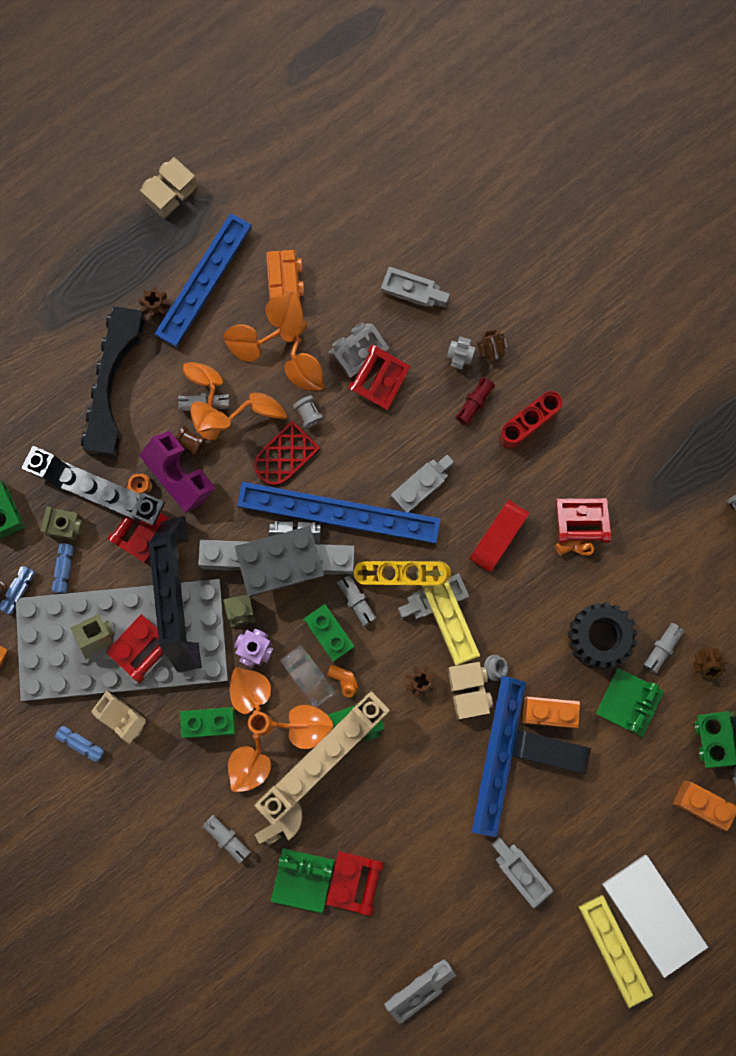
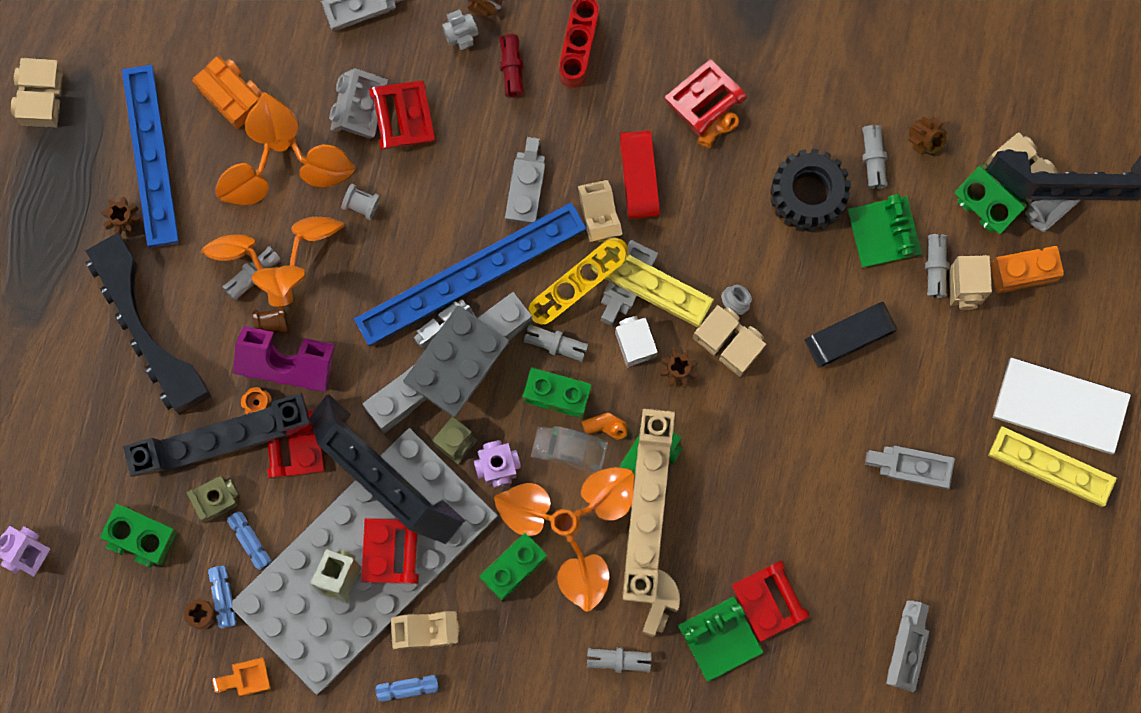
camera: 40 degrees left, 0 degrees up
red window [254,420,320,485] -> none
blue plate [472,676,526,837] -> none
orange brick [522,697,580,729] -> none
none -> tan brick [578,180,622,242]
none -> white brick [615,316,658,368]
none -> light grey pin [925,234,950,298]
none -> tan piece [948,255,992,310]

